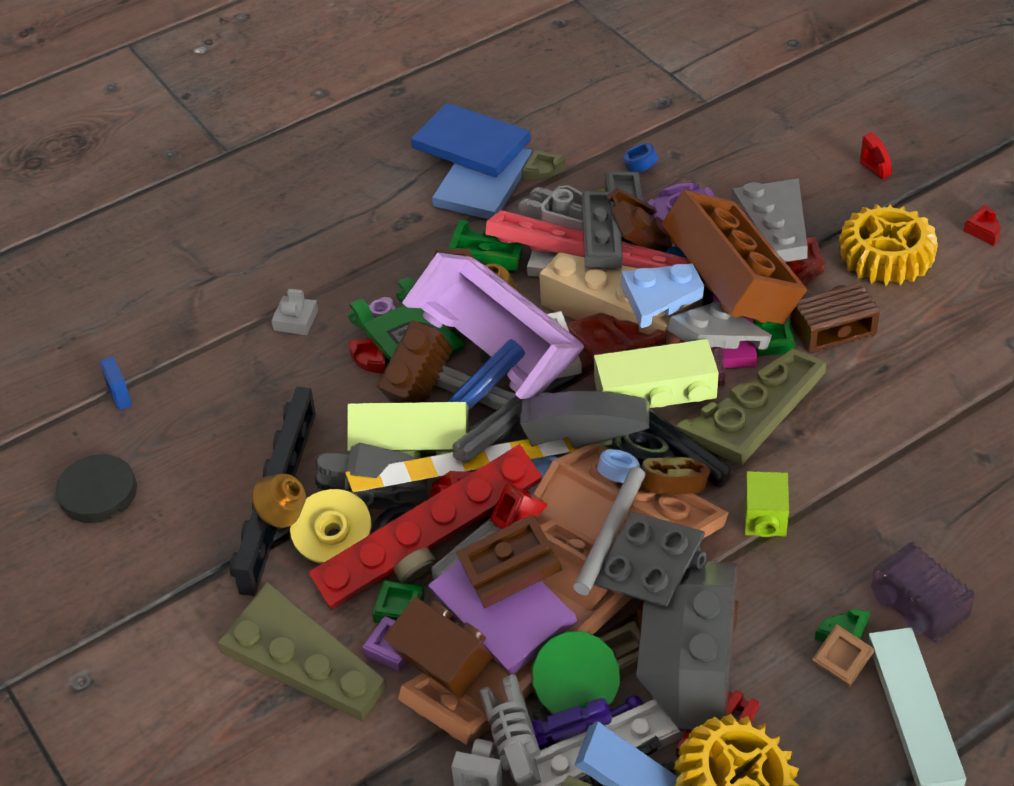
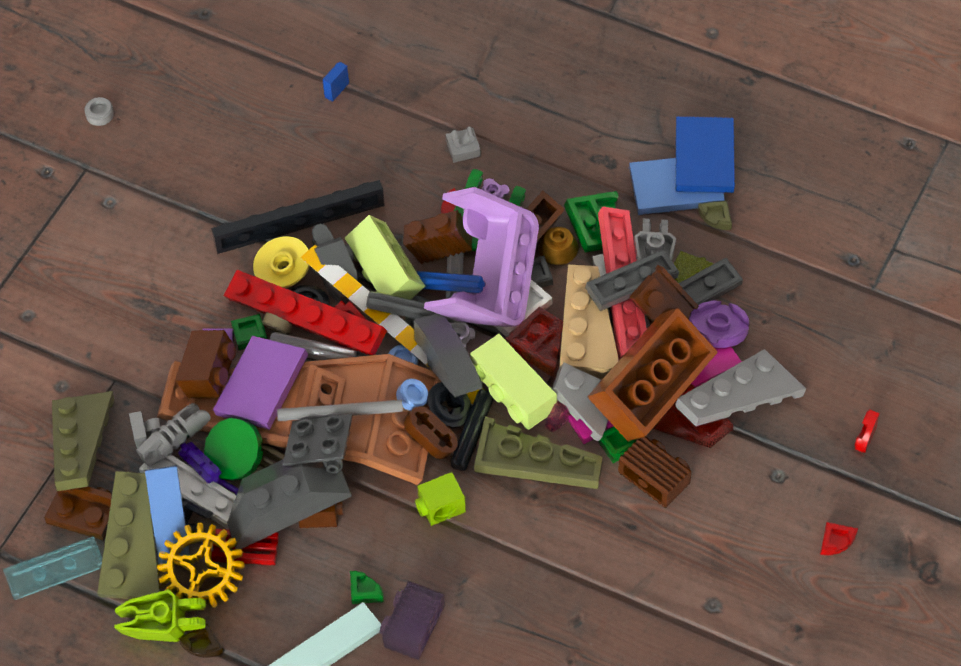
camera: 60 degrees right, 10 degrees up
pearl dark grey tile [55,454,137,523] -> none
olive wing [218,582,386,722] -> none
pearl gold cone [252,474,306,528] -> none
reddish brown plate [456,514,562,608] -> none
red slope [490,483,547,530] -> none
light blue wing [620,263,704,328] -> none
blue tile [623,143,658,172] -> none
medium nougat tile [812,624,874,688] -> none
yellow gear [838,204,938,286] -> none

